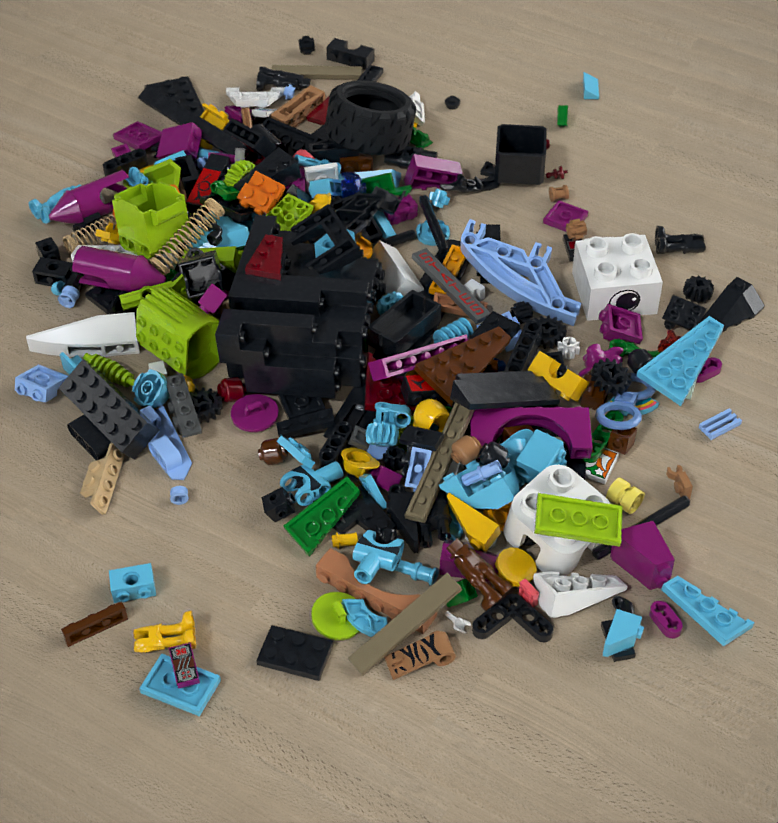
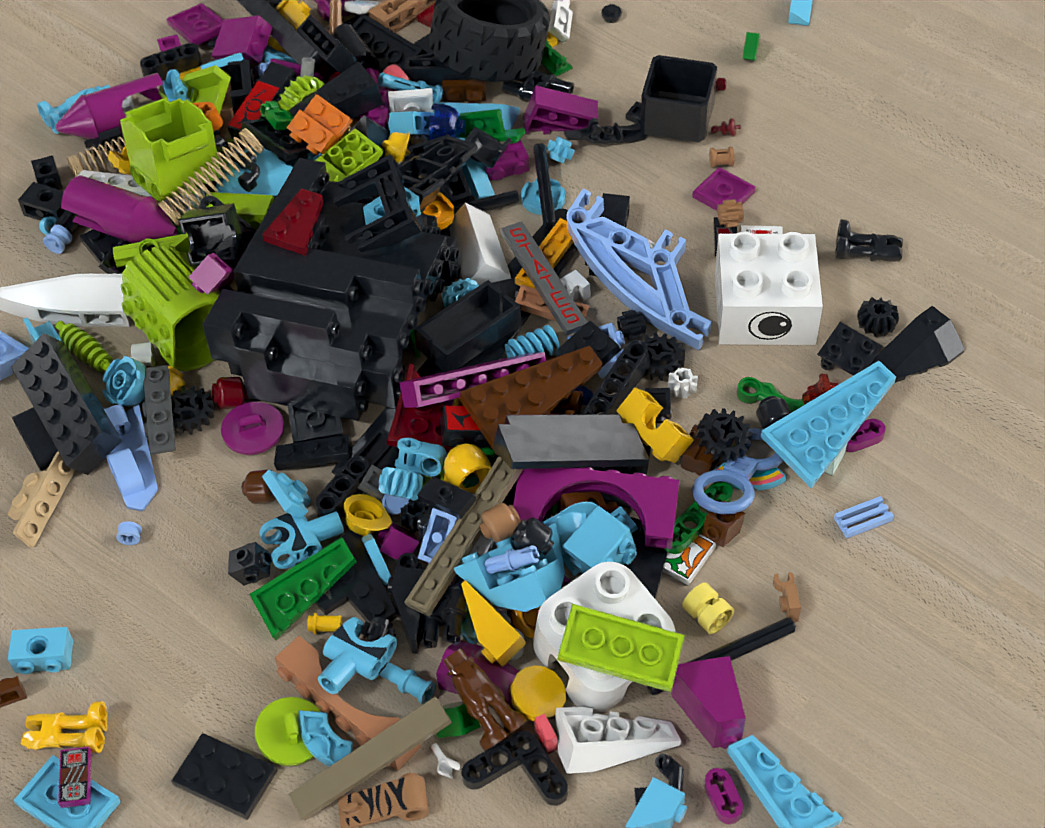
camera: 10 degrees right, 5 degrees up
magenta animal [578,344,623,377] -> none
magenta plate [598,304,643,344] -> none

